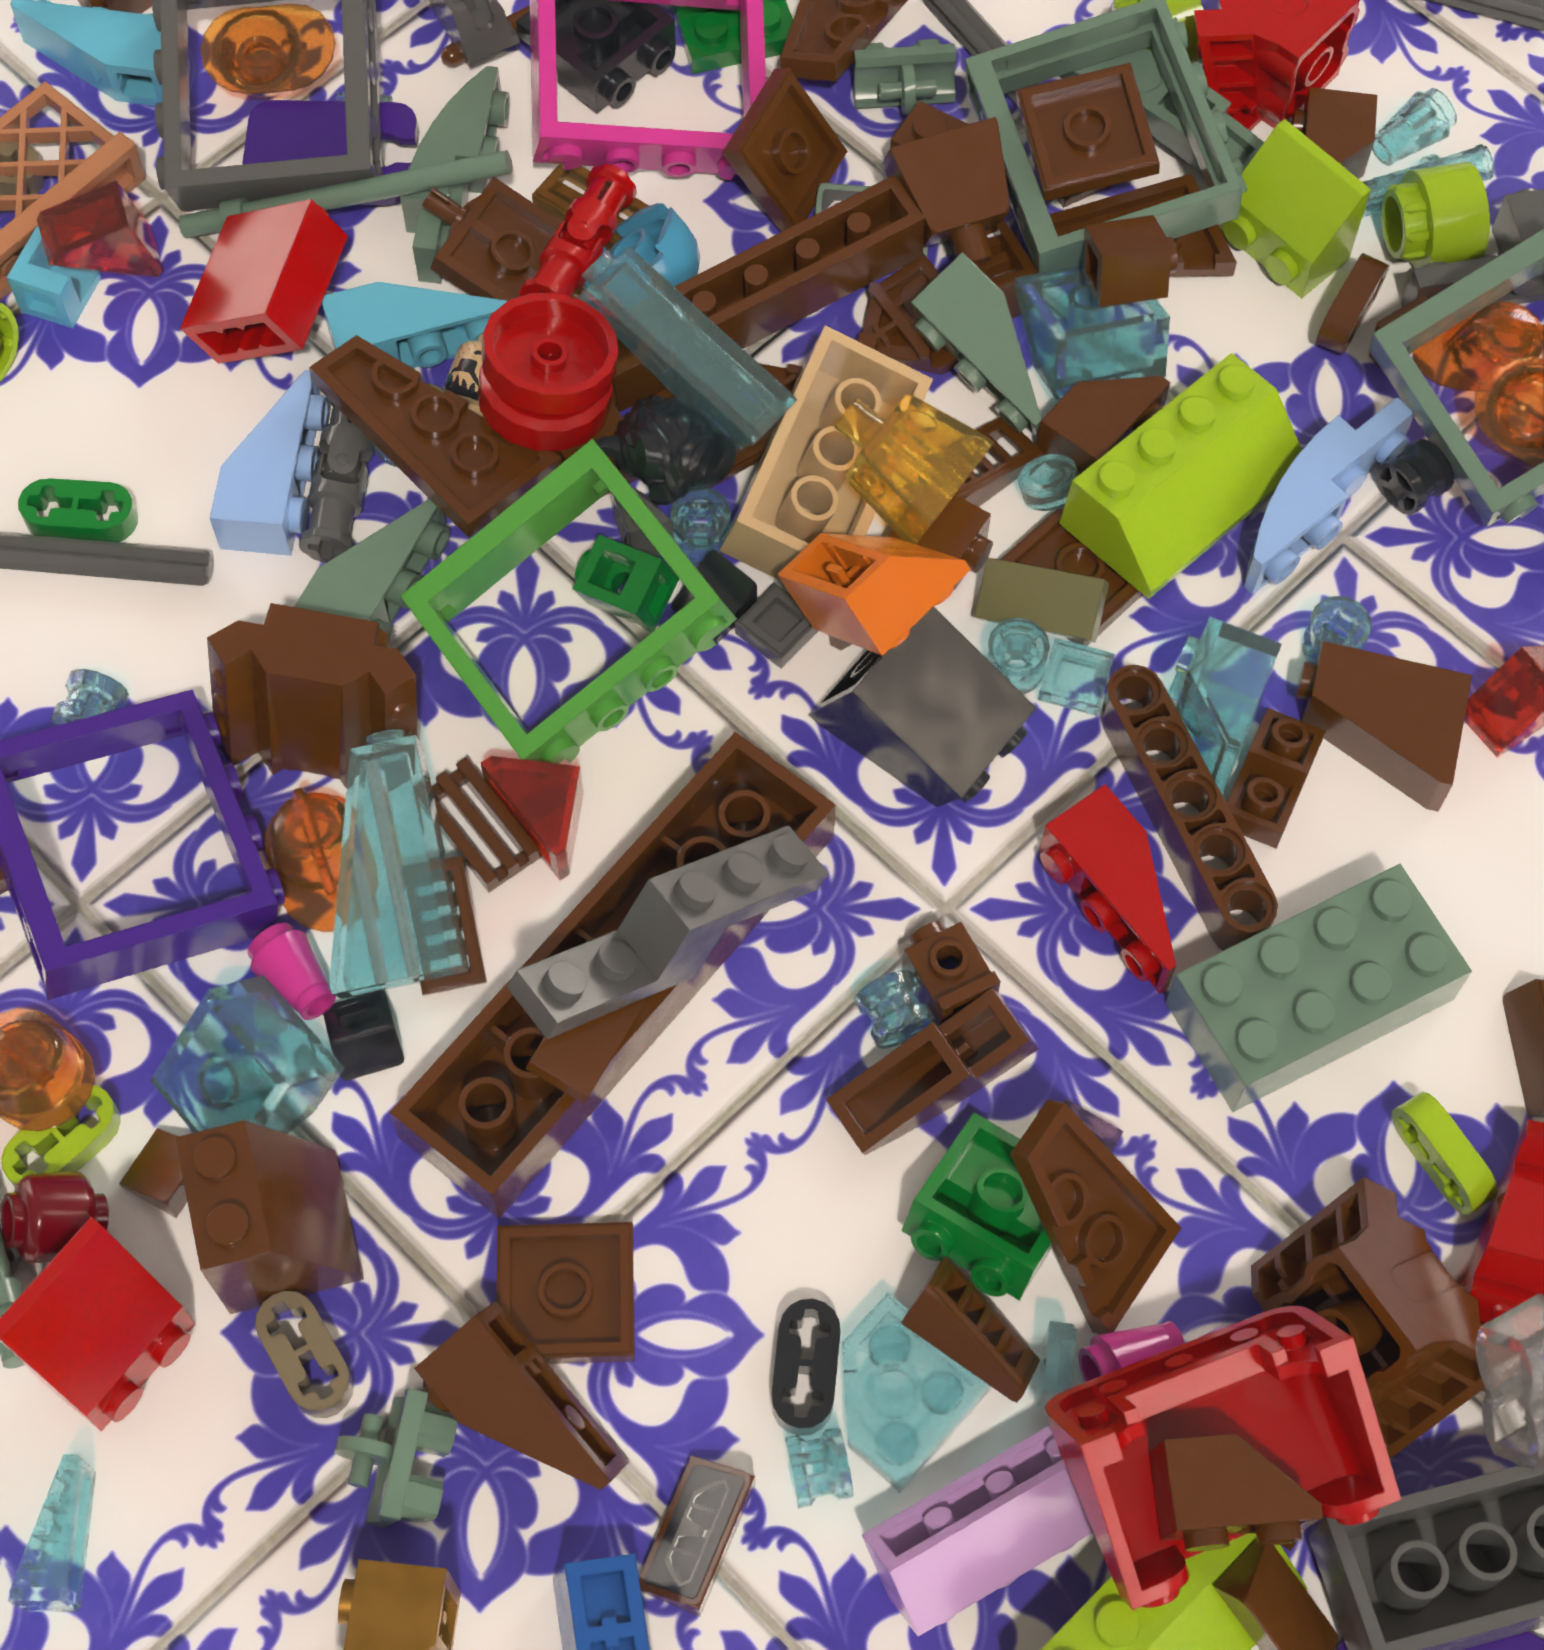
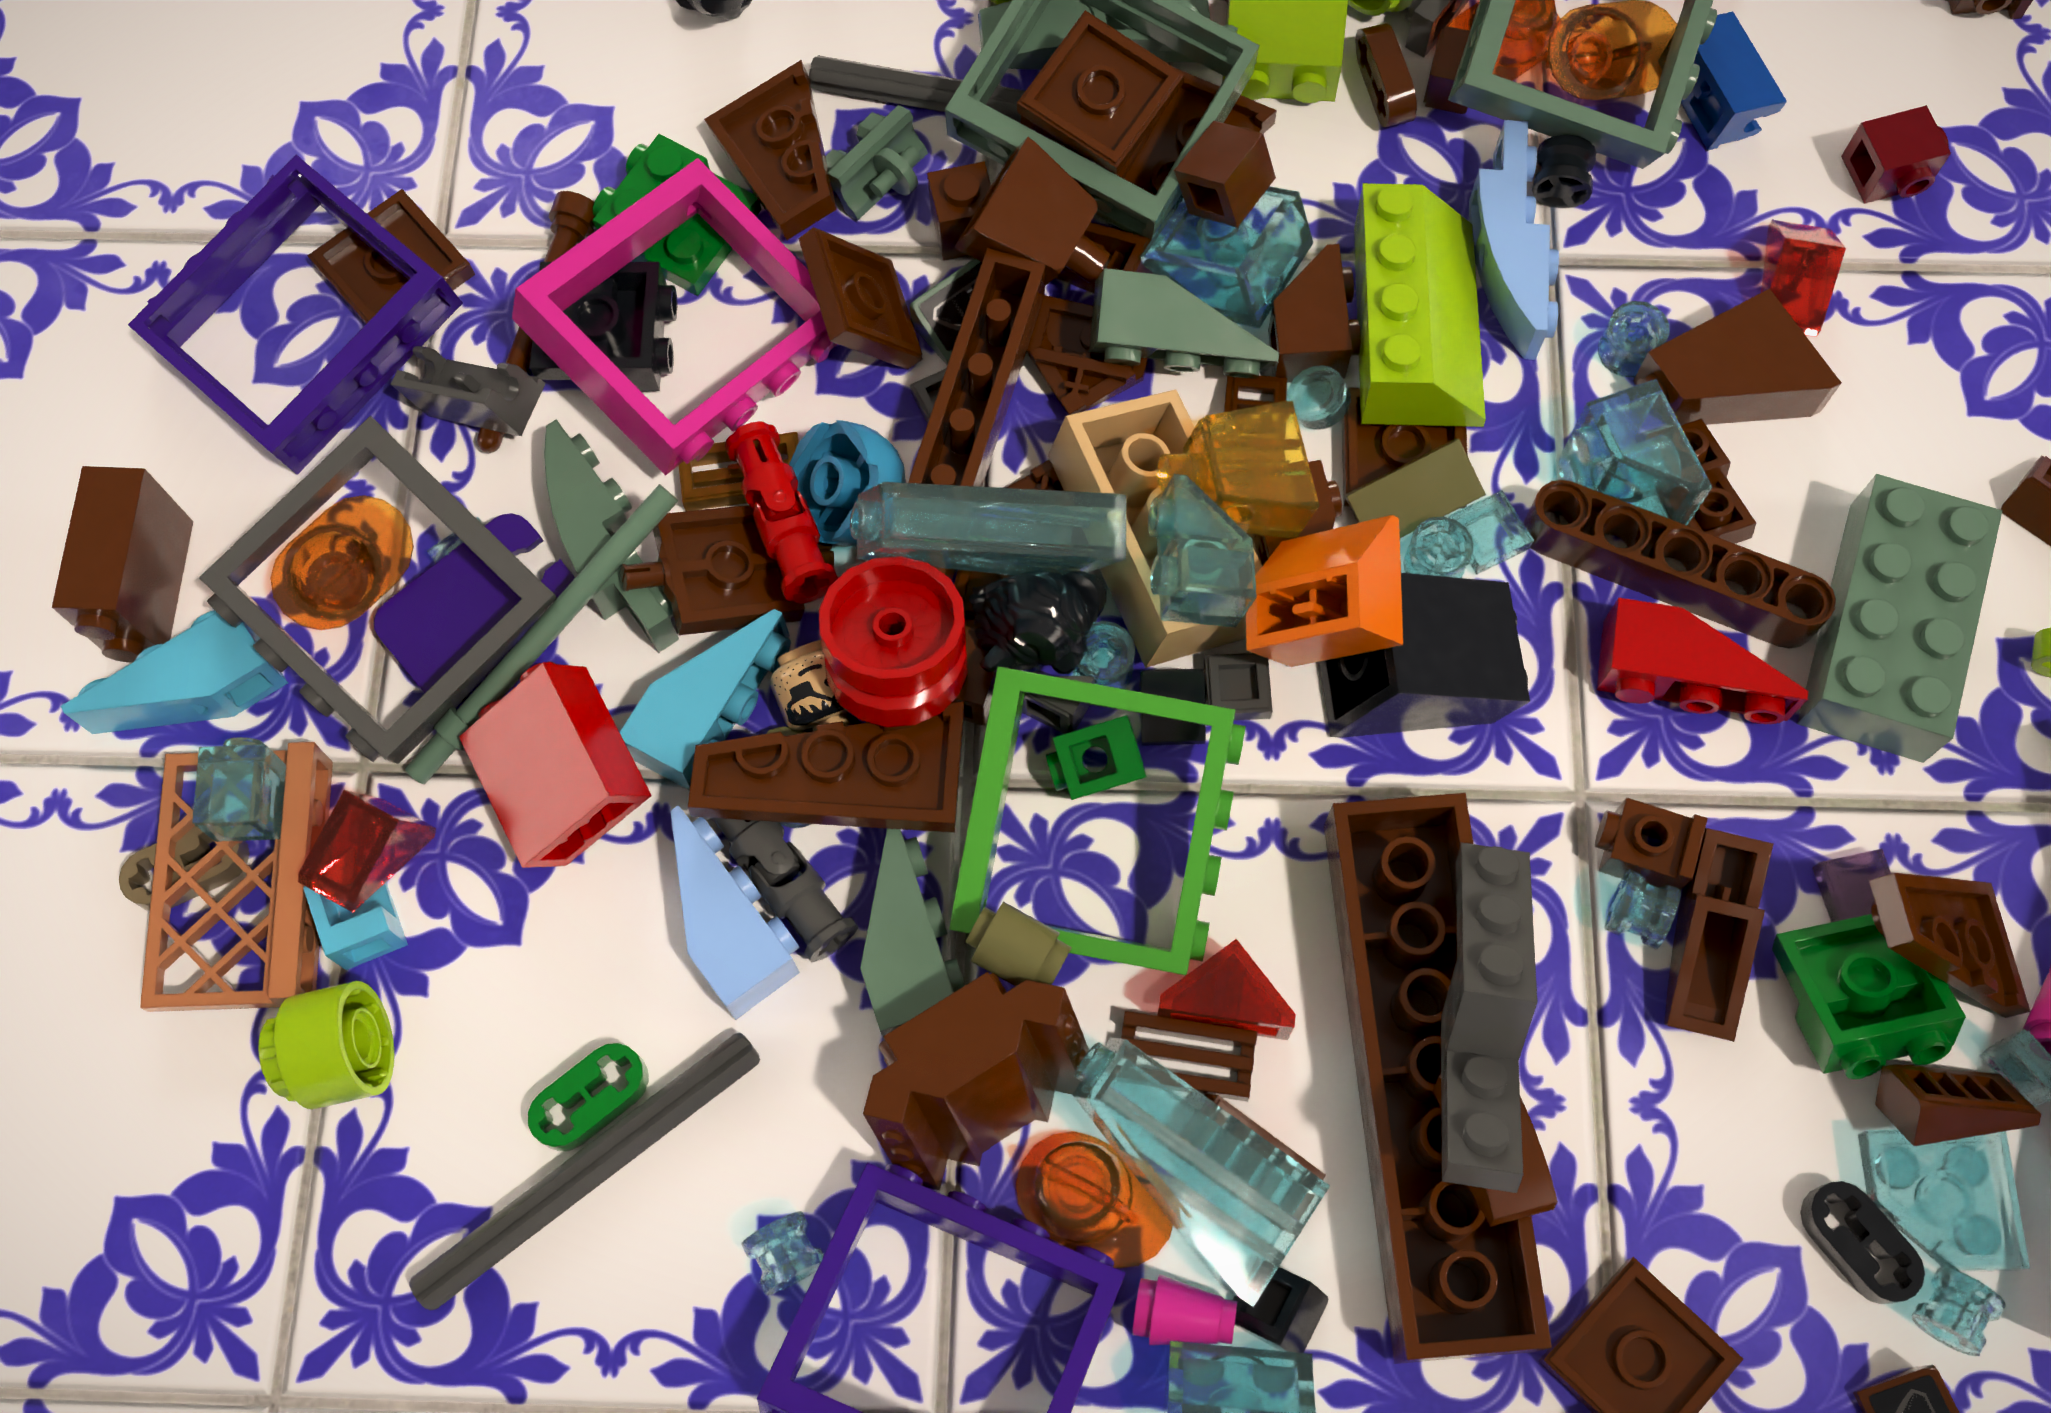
camera: 40 degrees left, 5 degrees up
none -> clear light blue brick [192,737,286,842]
none -> olive brick [965,901,1072,986]
none -> clear light blue slope [1148,474,1257,628]

